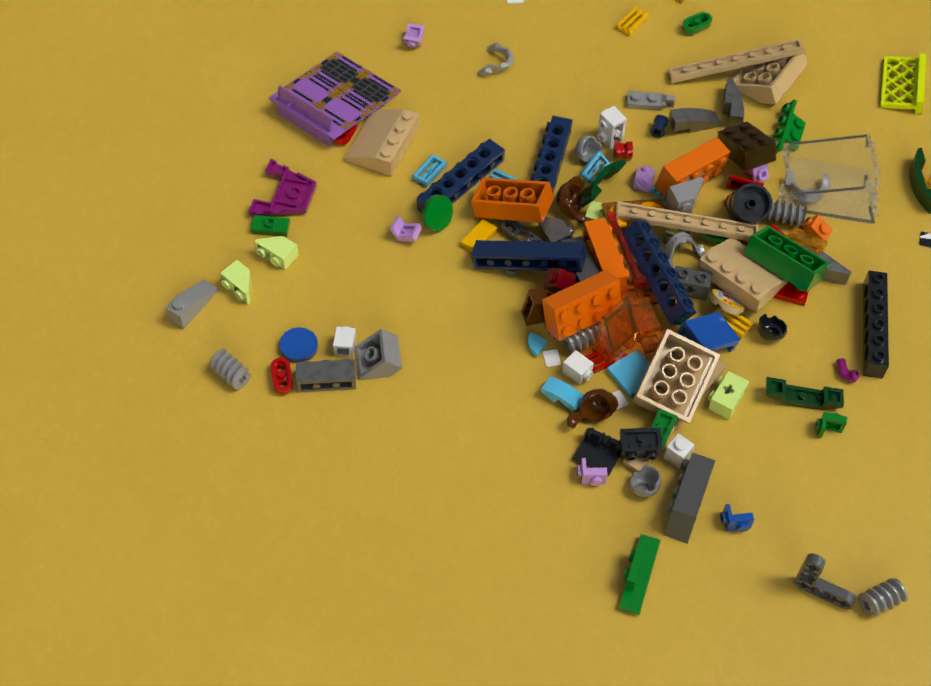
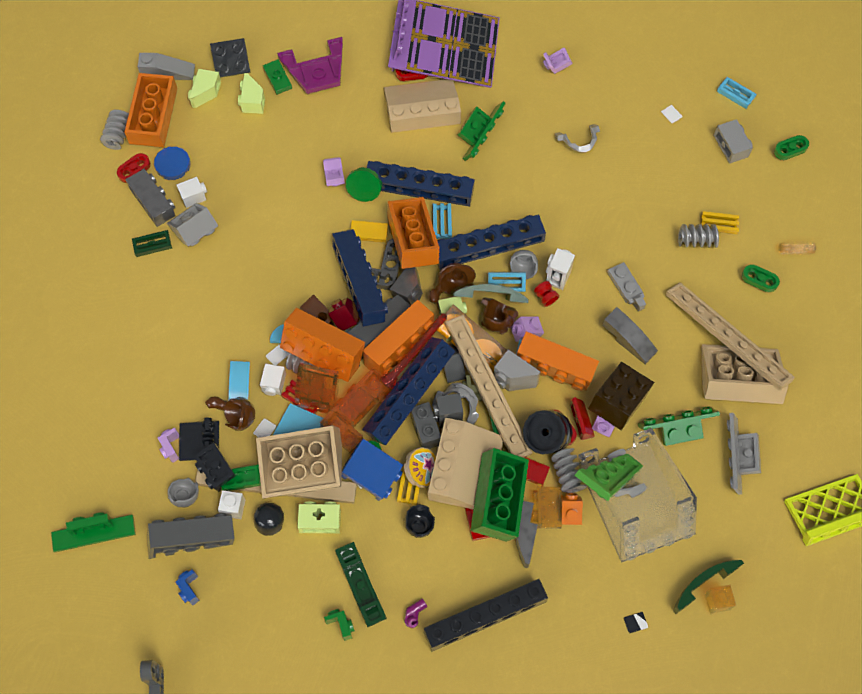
camera: 60 degrees right, 10 degrees up
medium azure tile [412,154,447,188] -> none
dark blue bush [650,114,669,138] -> none
flat silver slope [722,77,744,127] -> none
none -> orange brick [124,73,178,147]
none -> dark green tile [132,230,173,257]
none -> black hinge [210,38,251,78]
none -> black hair [254,502,284,536]
none -> dark grey brick [433,393,463,429]
none -> green bracket [457,101,506,161]
none -> reddish brown helmet [481,297,518,335]
none -> bright green wing [575,454,643,501]
none -> light grey piece [678,224,719,248]
none -> light grey bracket [727,413,761,495]

